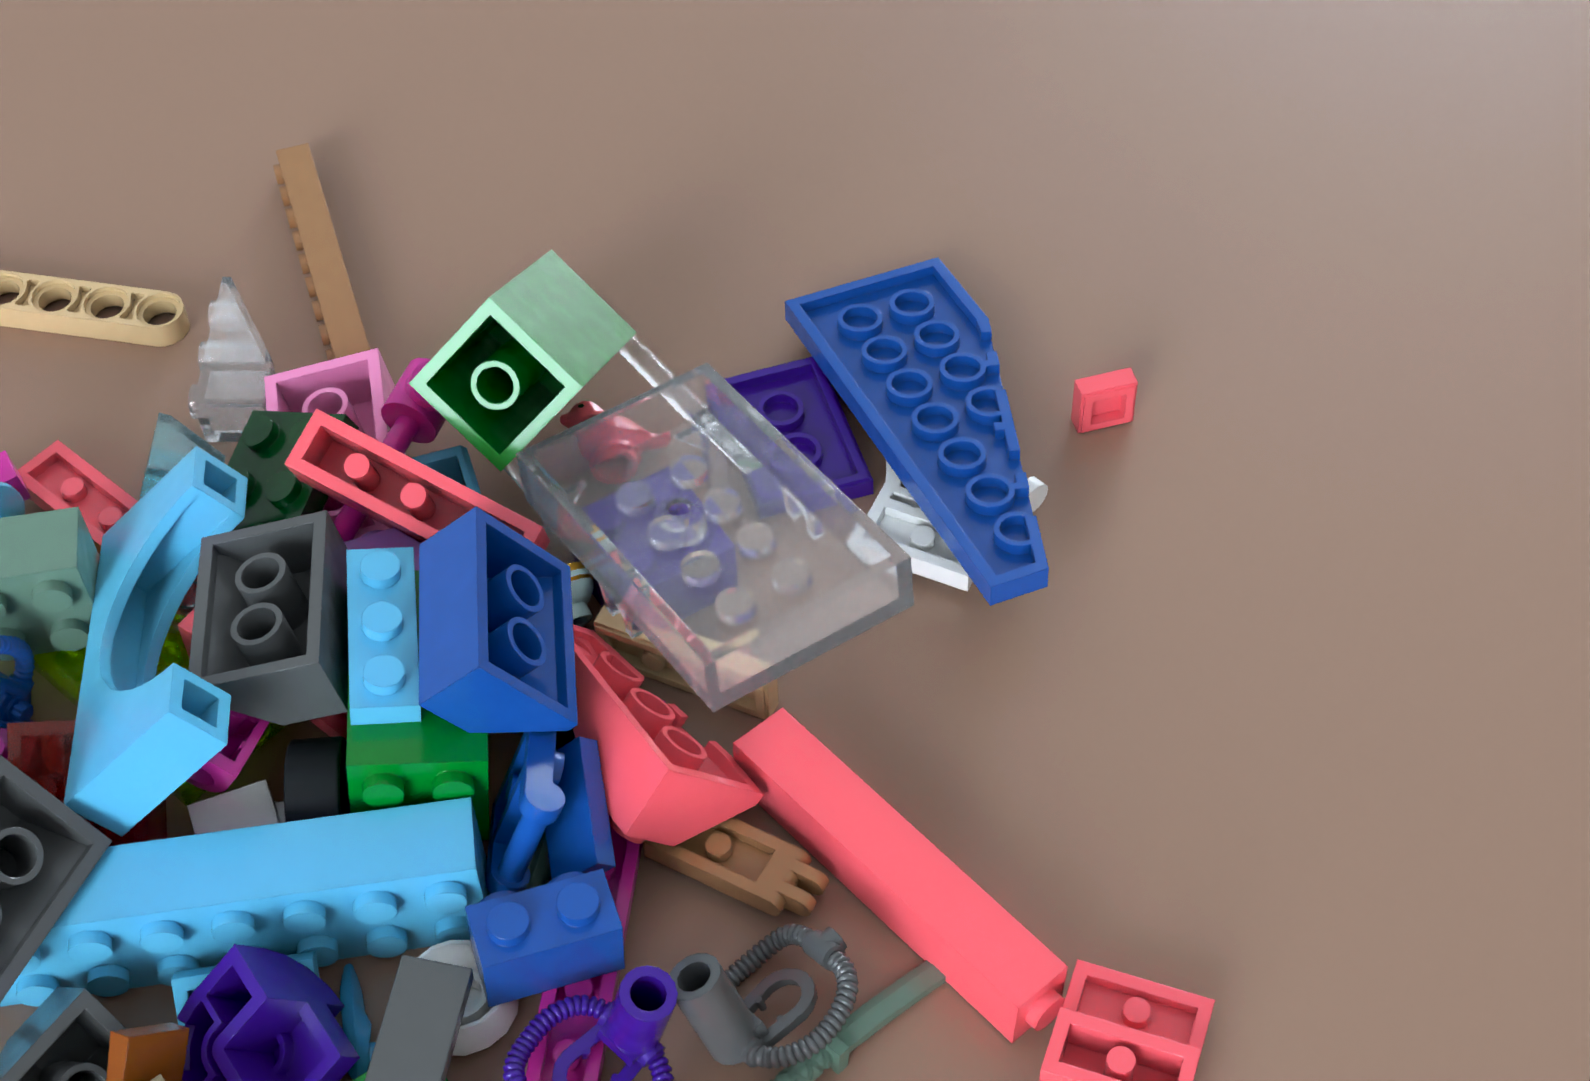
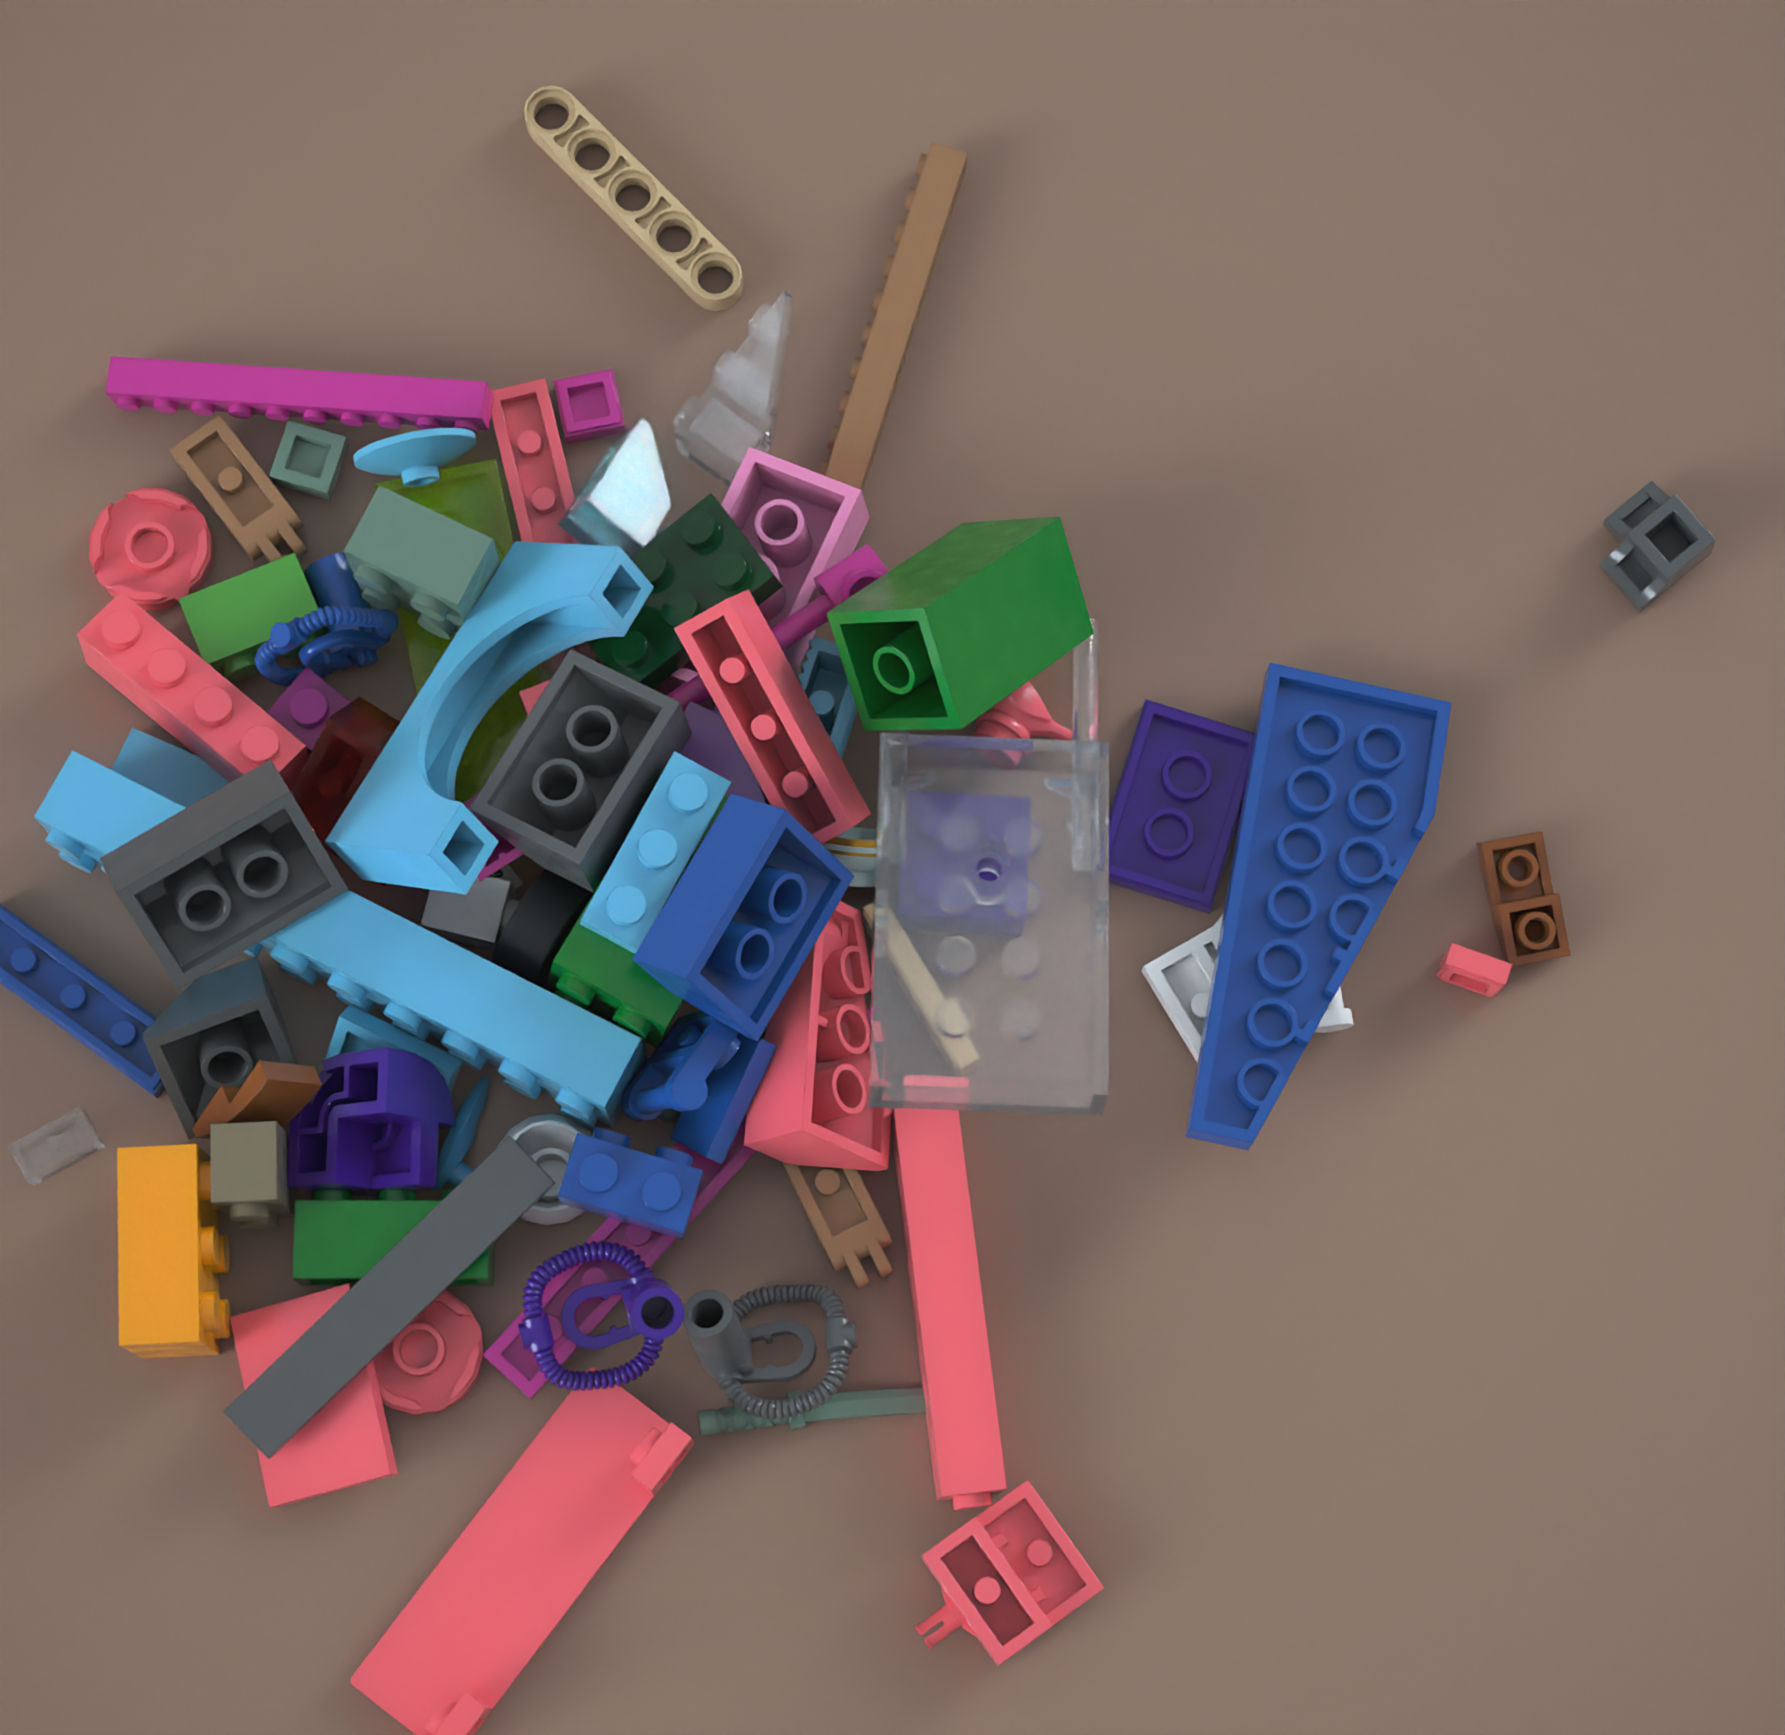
camera: 30 degrees right, 25 degrees up
none -> dark pink tile [553,369,626,444]
none -> dark orange slope [1476,832,1571,967]
none -> dark grey brick [1600,481,1716,613]

